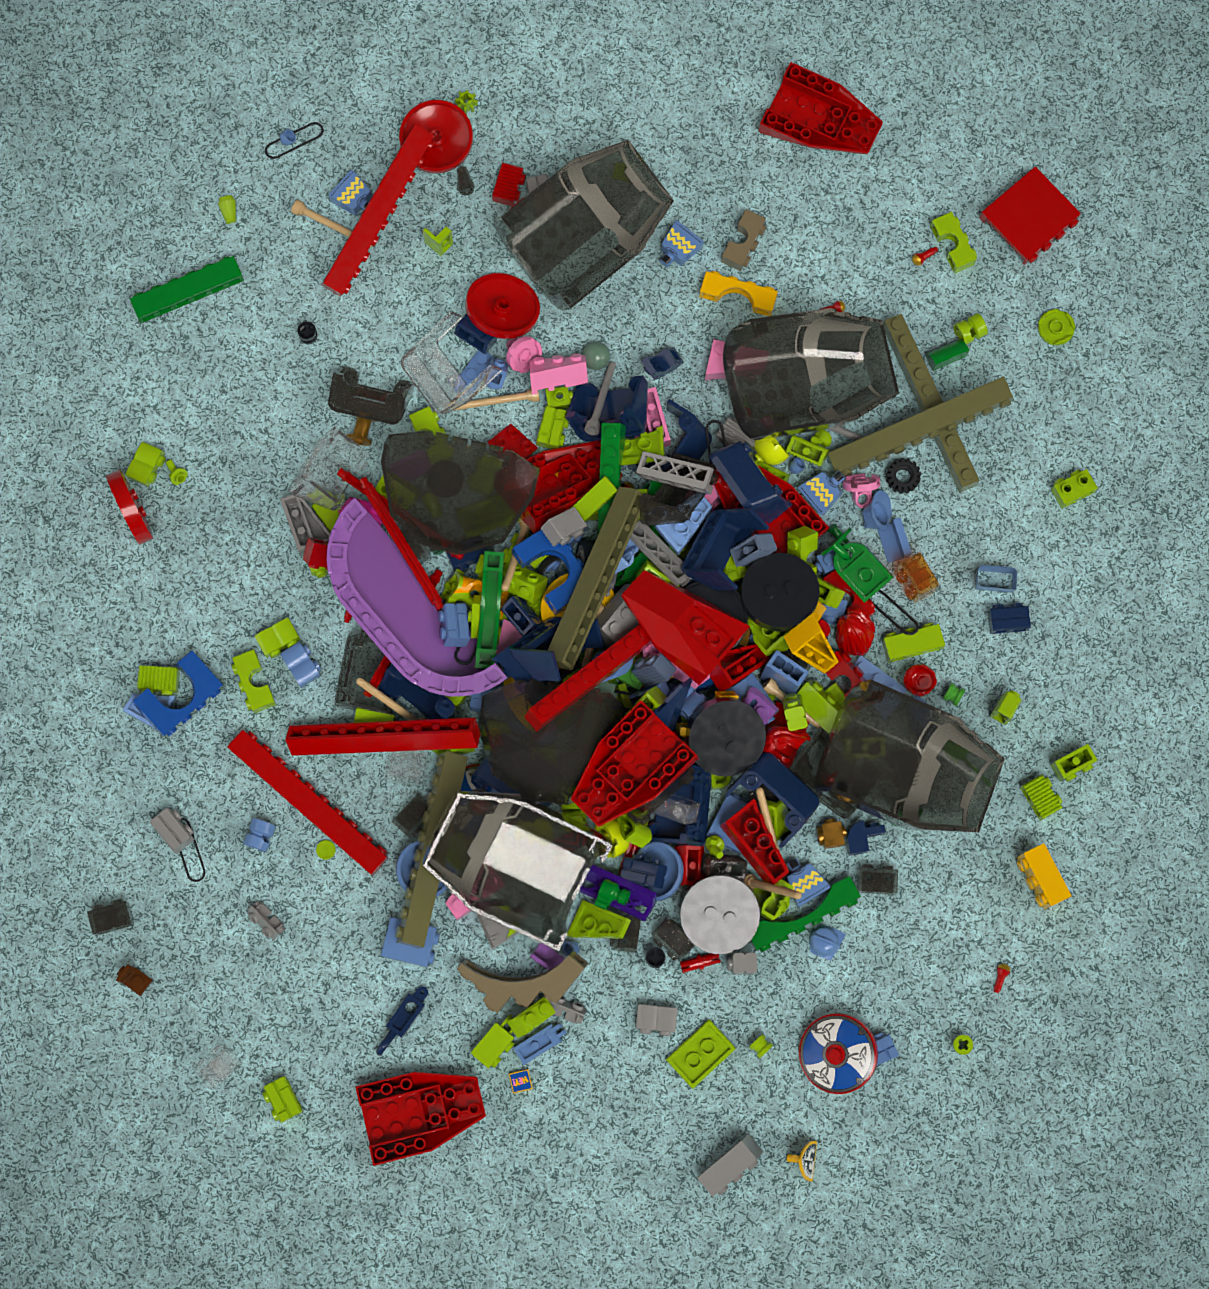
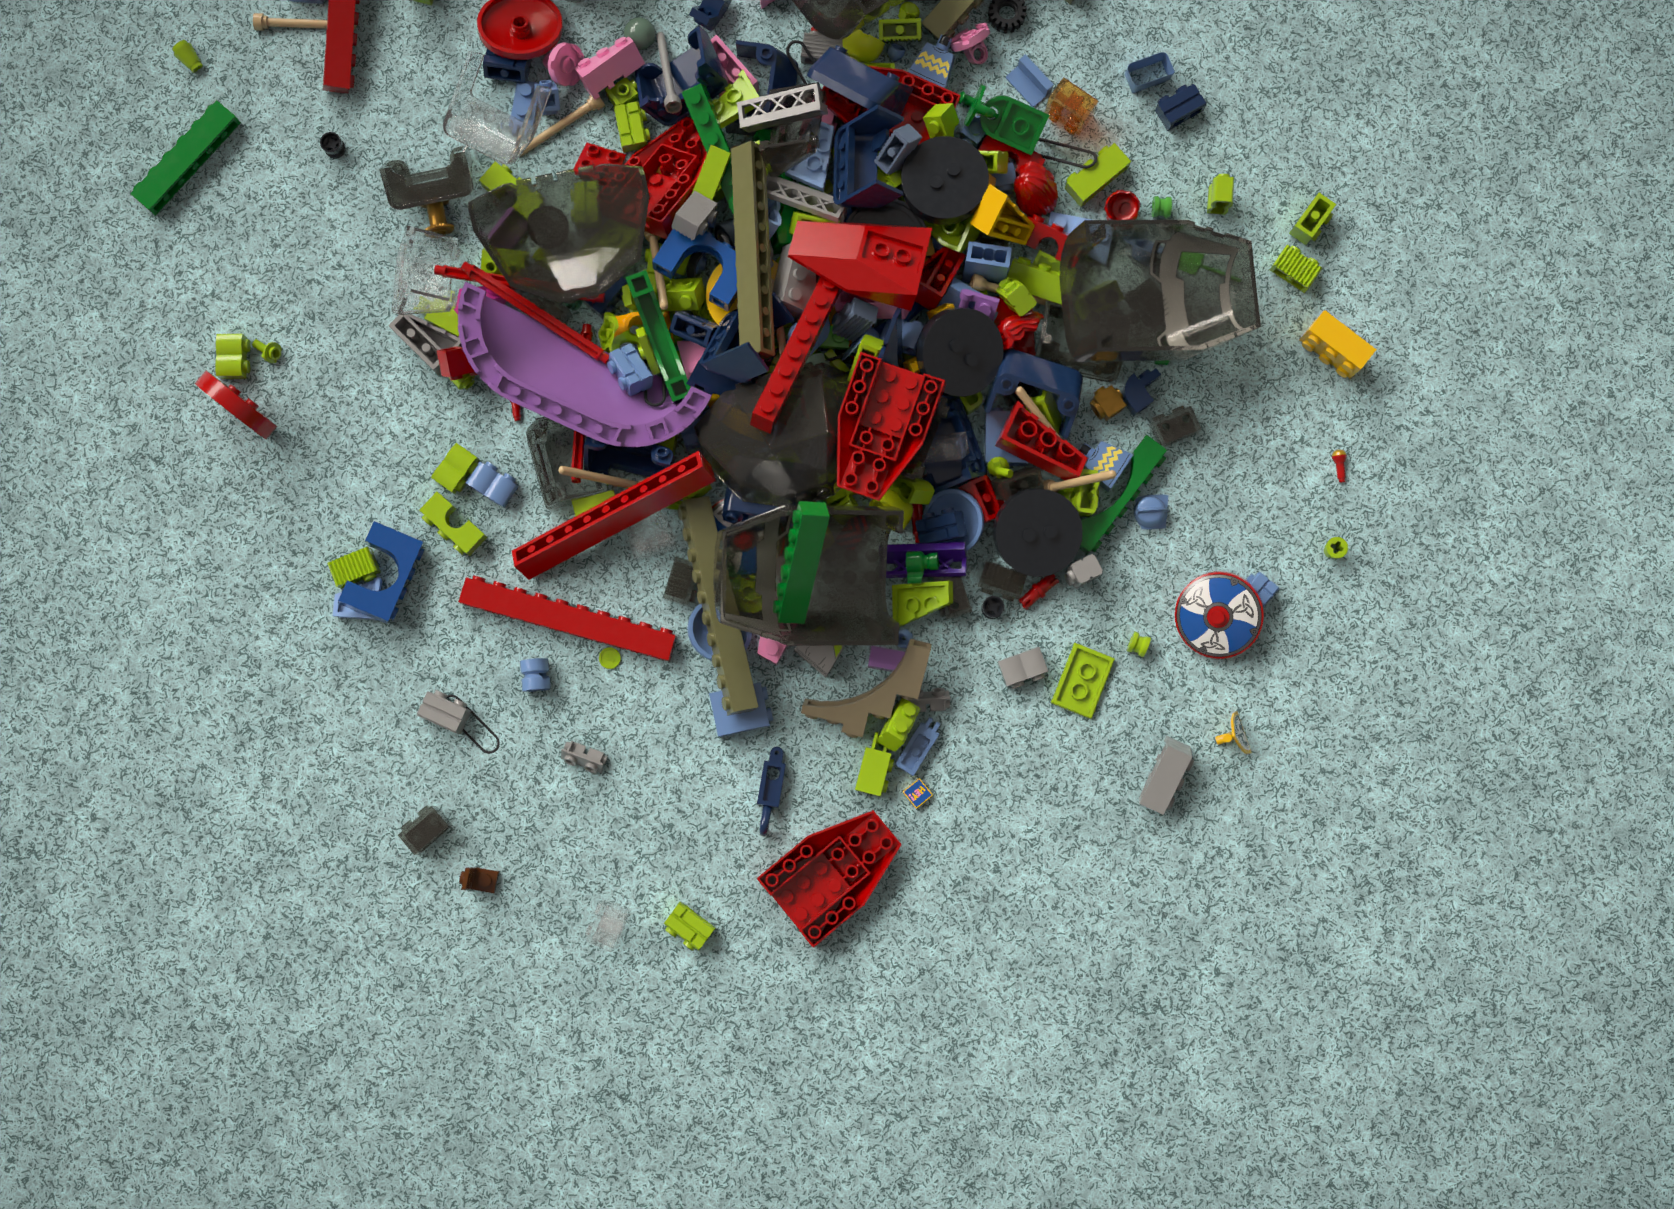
camera: 25 degrees left, 5 degrees up
medium blue piece [863,490,892,531] -> none
none -> green brick [773,501,830,624]

